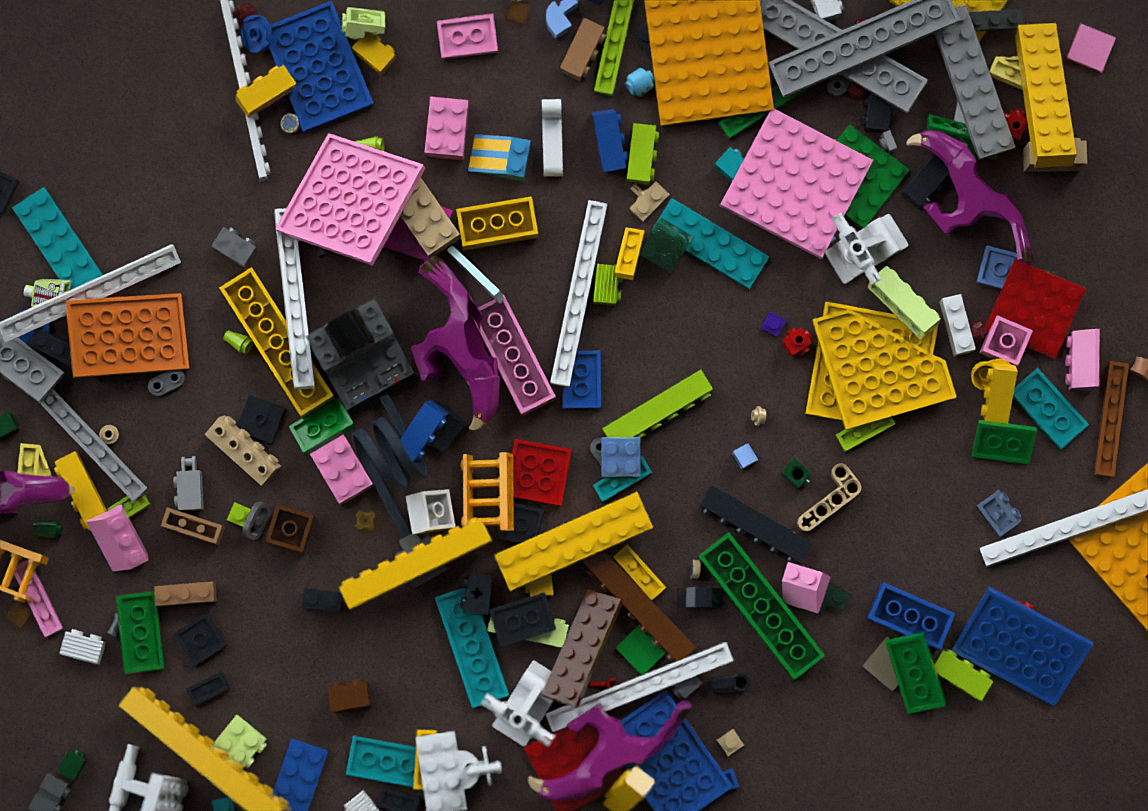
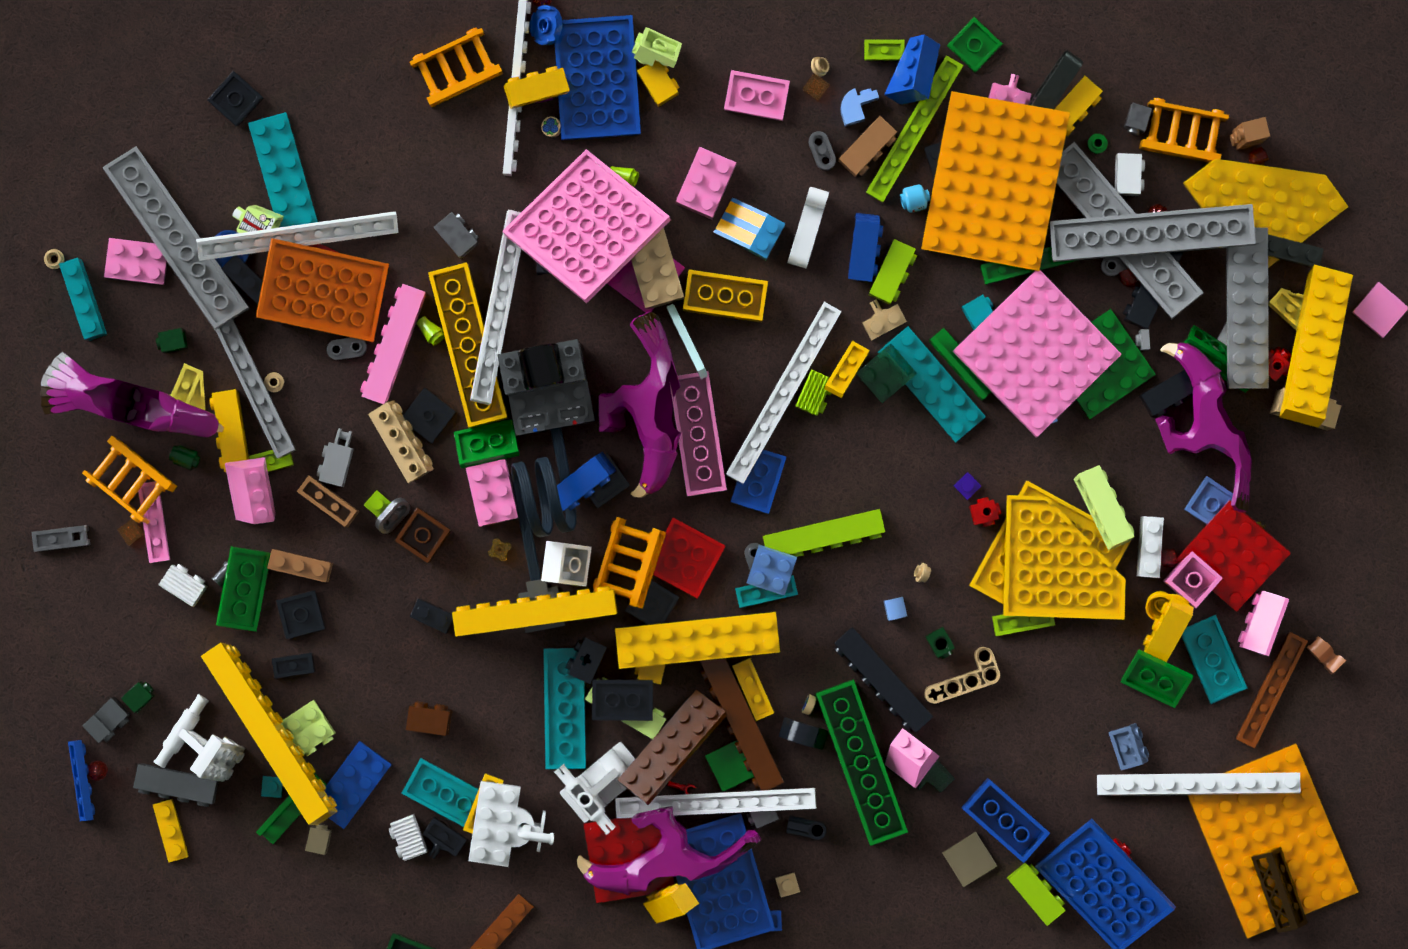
camera: 20 degrees right, 5 degrees up
white plate [825,212,908,285] -> none
green plate [885,632,946,714] -> none
none -> bright pink brick [360,284,427,404]
none -> light orange fence [410,28,503,108]
none -> flat silver plate [808,131,836,171]
none -> green fence [929,328,991,401]

